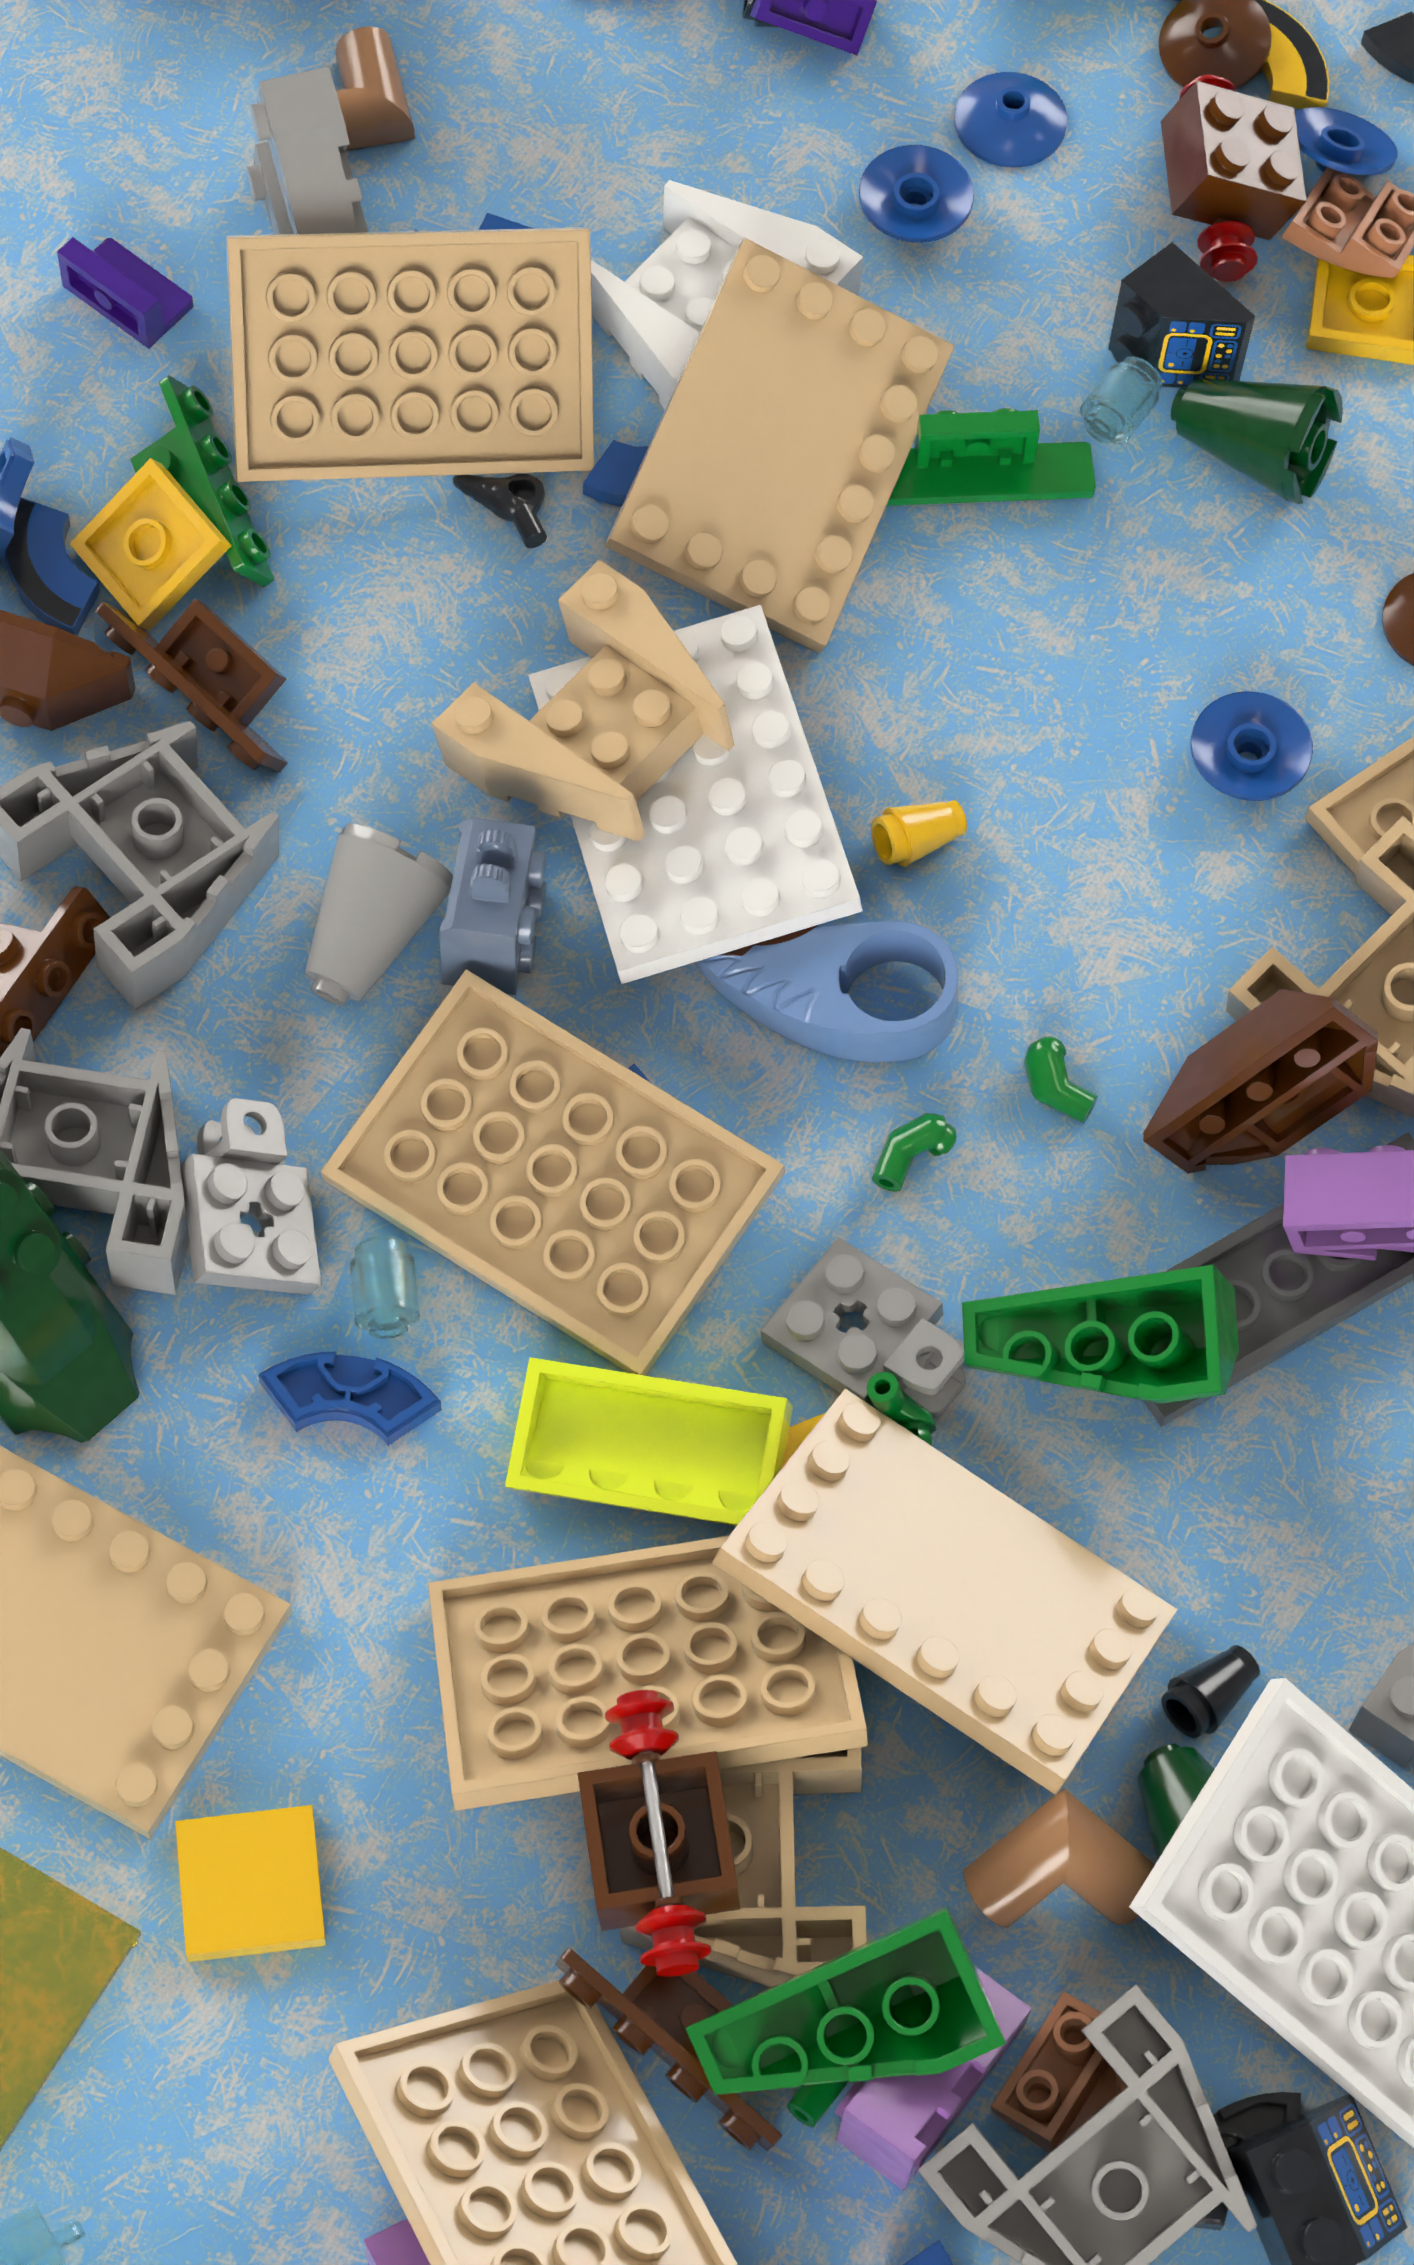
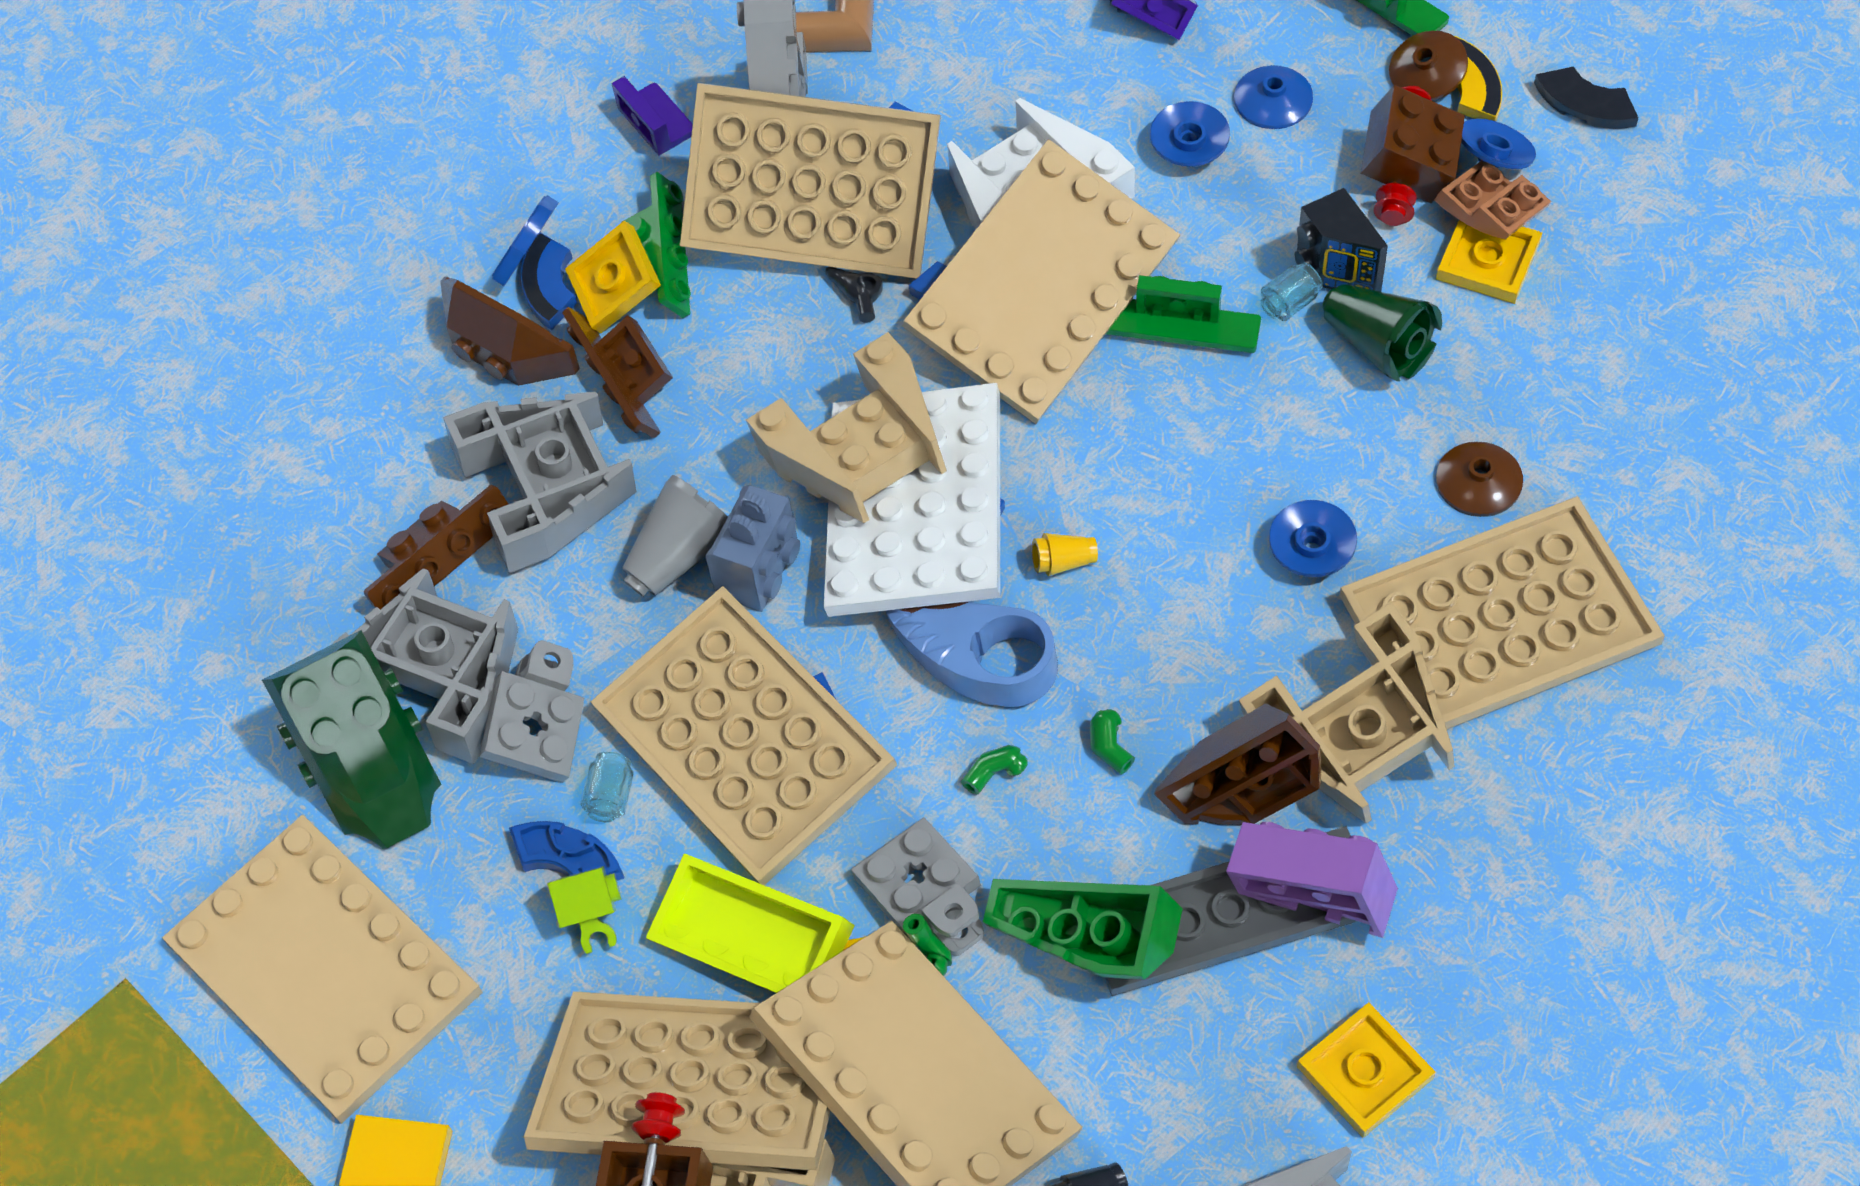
camera: 25 degrees right, 5 degrees down
none -> lime brick [547,866,622,954]

